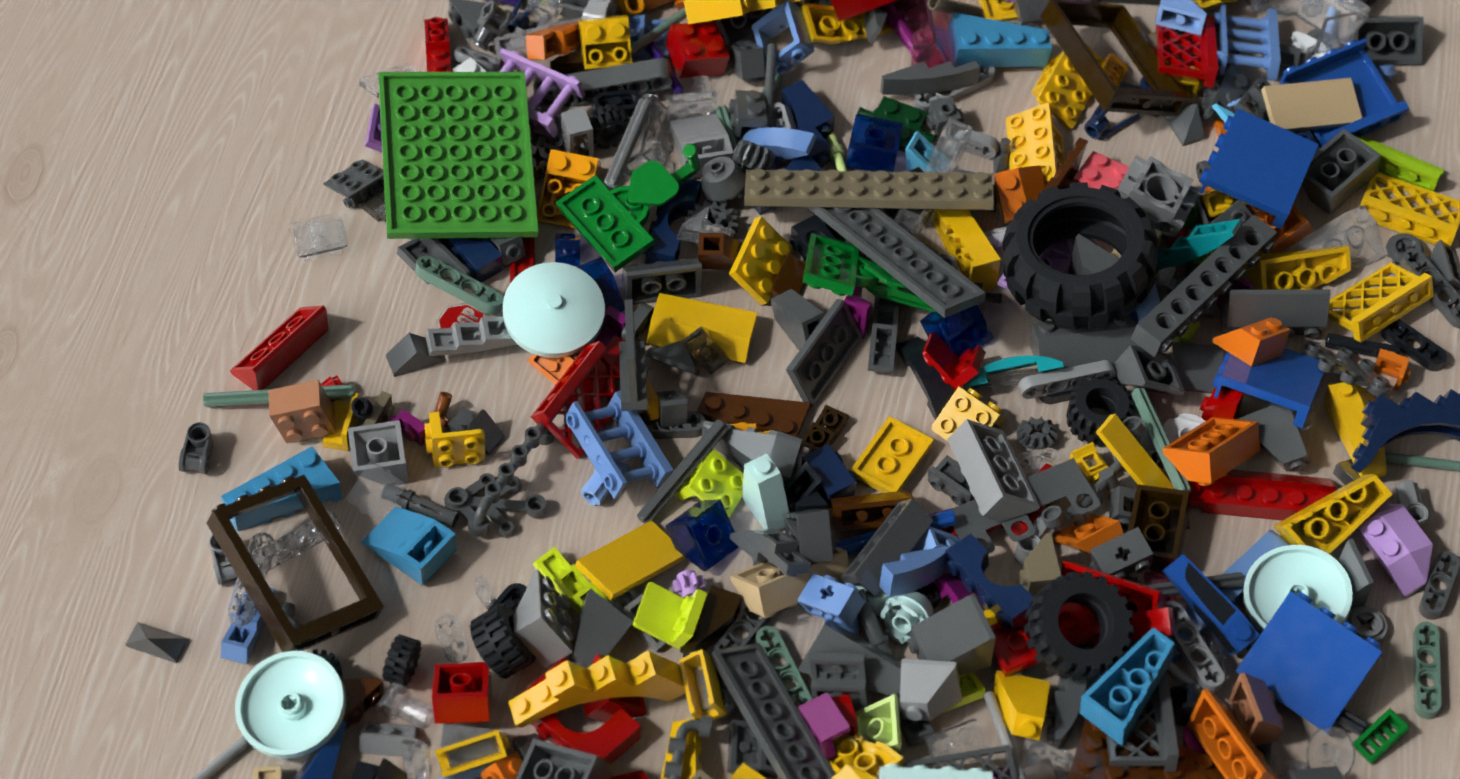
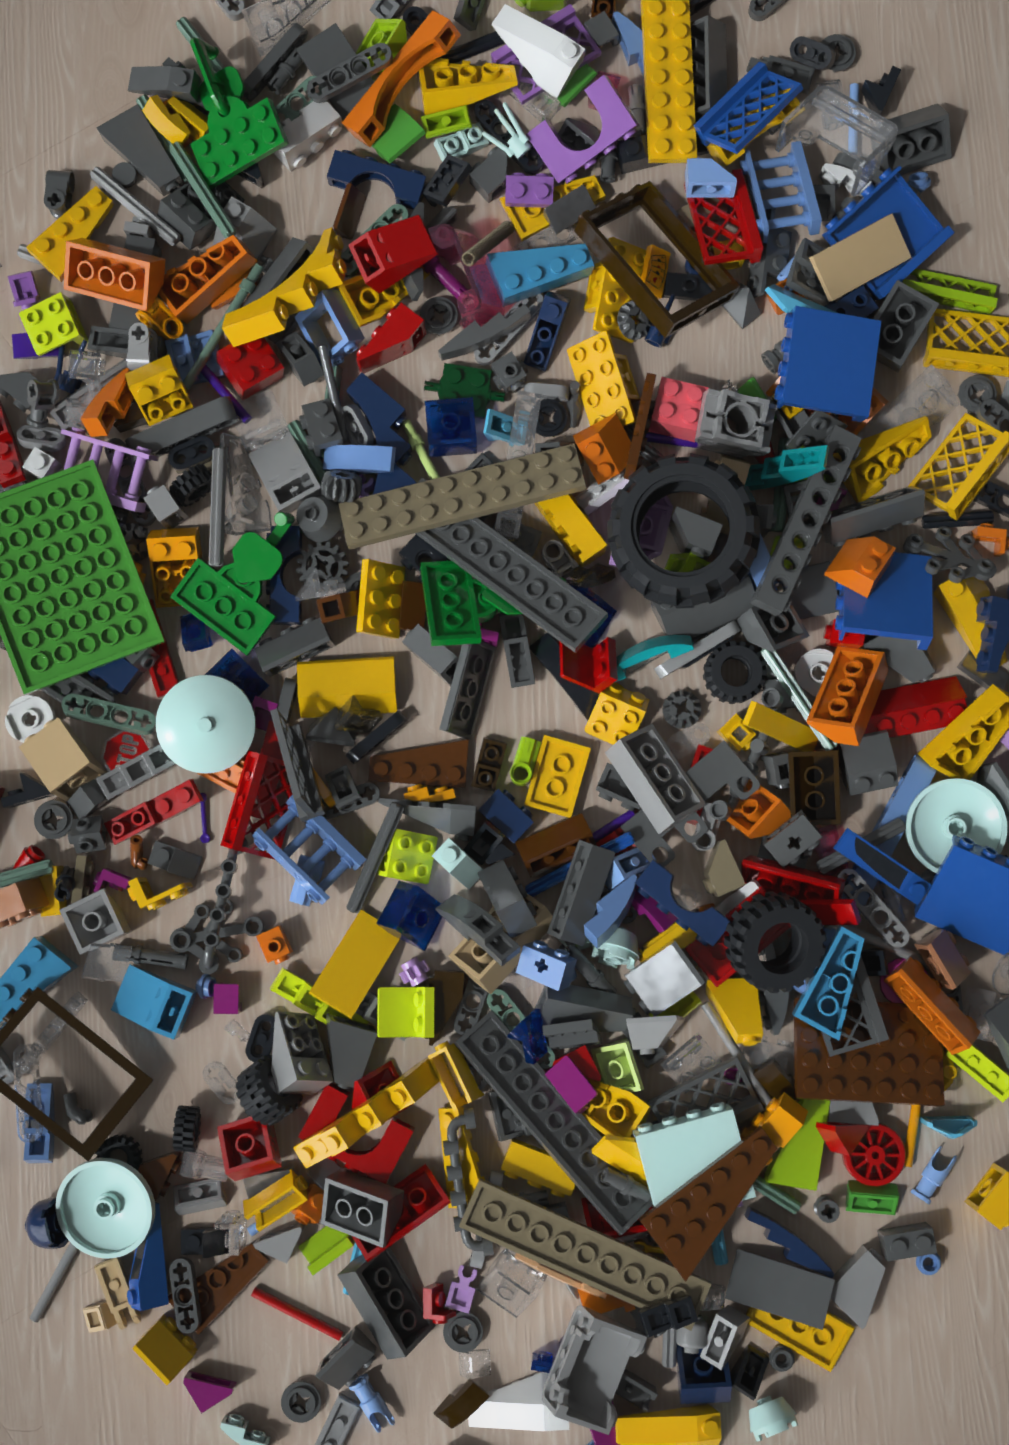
camera: 10 degrees left, 30 degrees up
none -> black slope [1,773,55,808]
none -> white plate [5,695,56,743]
none -> tan slope [19,717,106,801]
none -> dark blue cylinder [25,1197,69,1249]
none -> dark grey gear [34,800,74,839]
none -> dark grey brick [68,815,108,854]
none -> red slope [104,779,204,845]
none -> medium blue plate [196,974,217,999]
none -> dark purple hinge [200,793,211,843]
none -> magenta panel [213,982,242,1014]
none -> orange brick [256,925,293,965]
none -> black beam [346,710,407,765]
none -> red slope [356,302,426,374]
none -> dark grey gear [420,297,458,336]
none -> clear blue slope [507,1008,548,1064]
none -> lime piece [510,736,541,787]
none -> dark blue slope [524,291,571,371]
none -> black gear [529,399,567,438]
none -> dark grey gear [617,301,651,340]
none -> dark grey slope [839,730,898,796]

